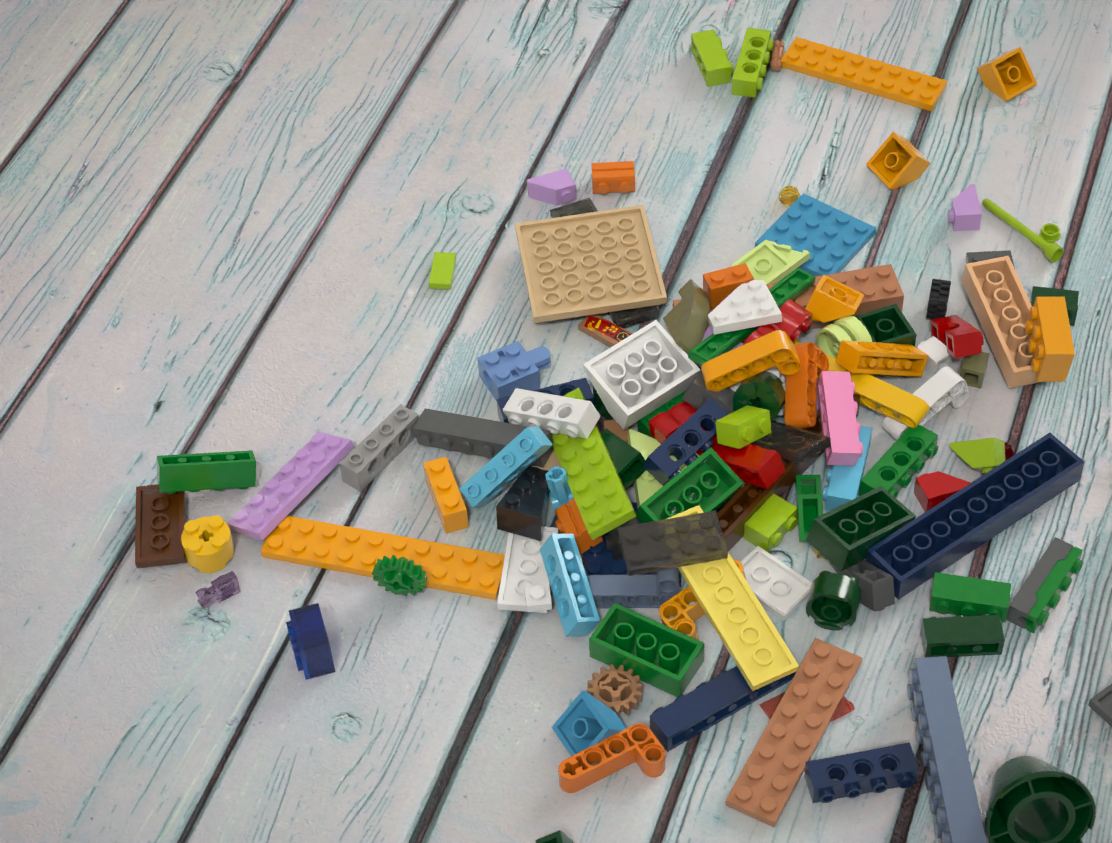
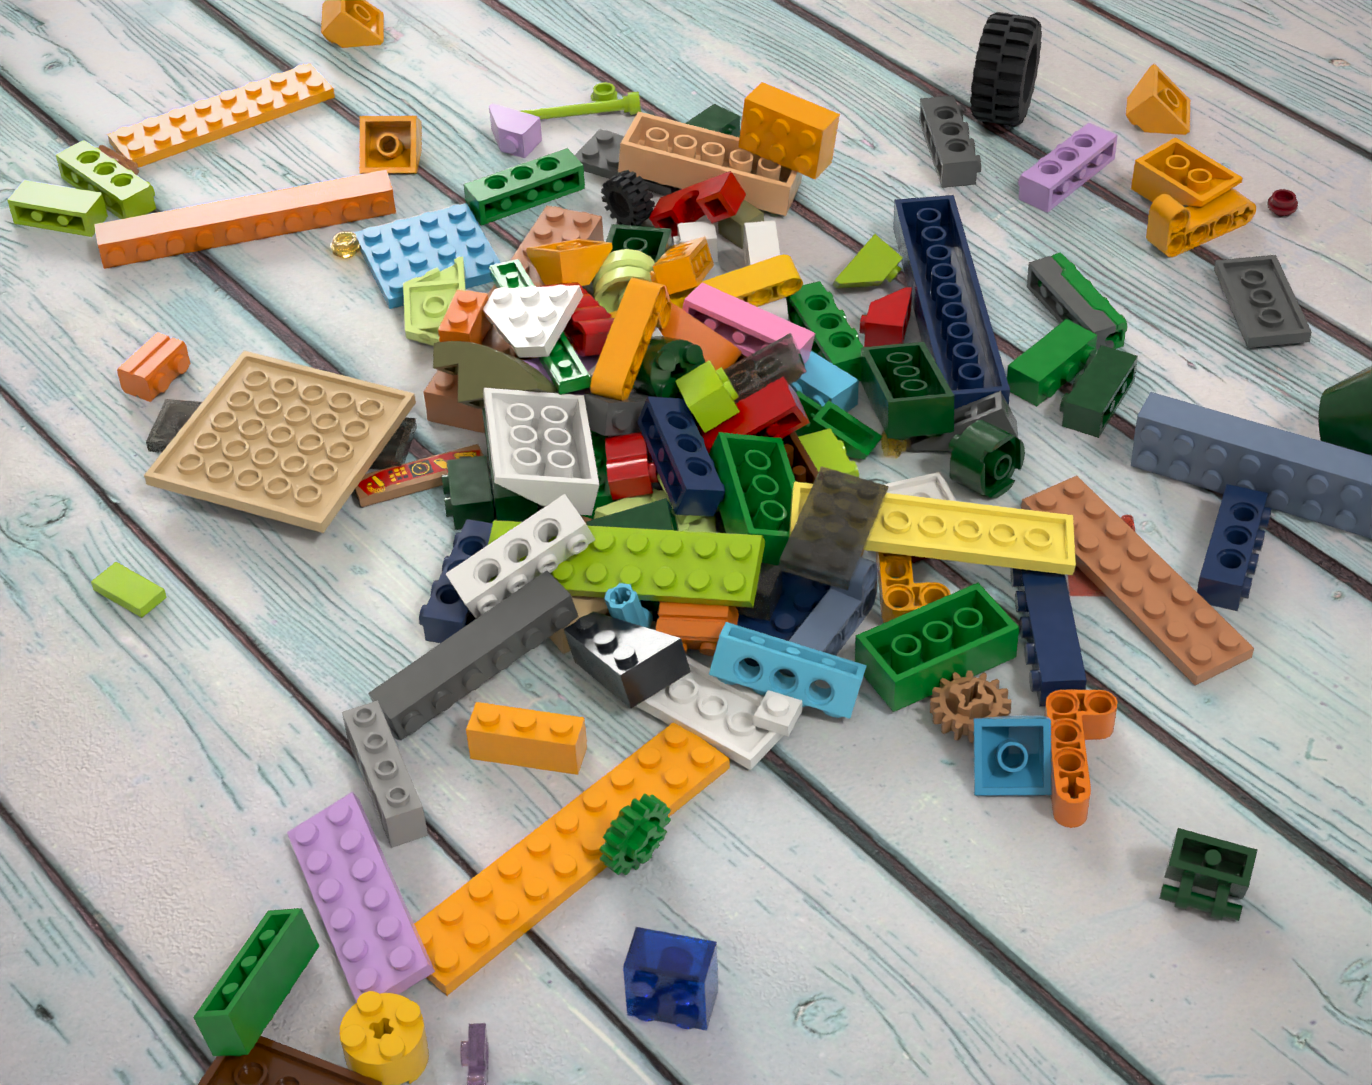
camera: 60 degrees left, 5 degrees down
medium azure brick [459,426,553,507] -> none
medium blue brick [477,341,551,402] -> none
lavender slope [527,168,576,206] -> none
none -> orange brick [94,170,396,269]
none -> green brick [463,148,585,226]

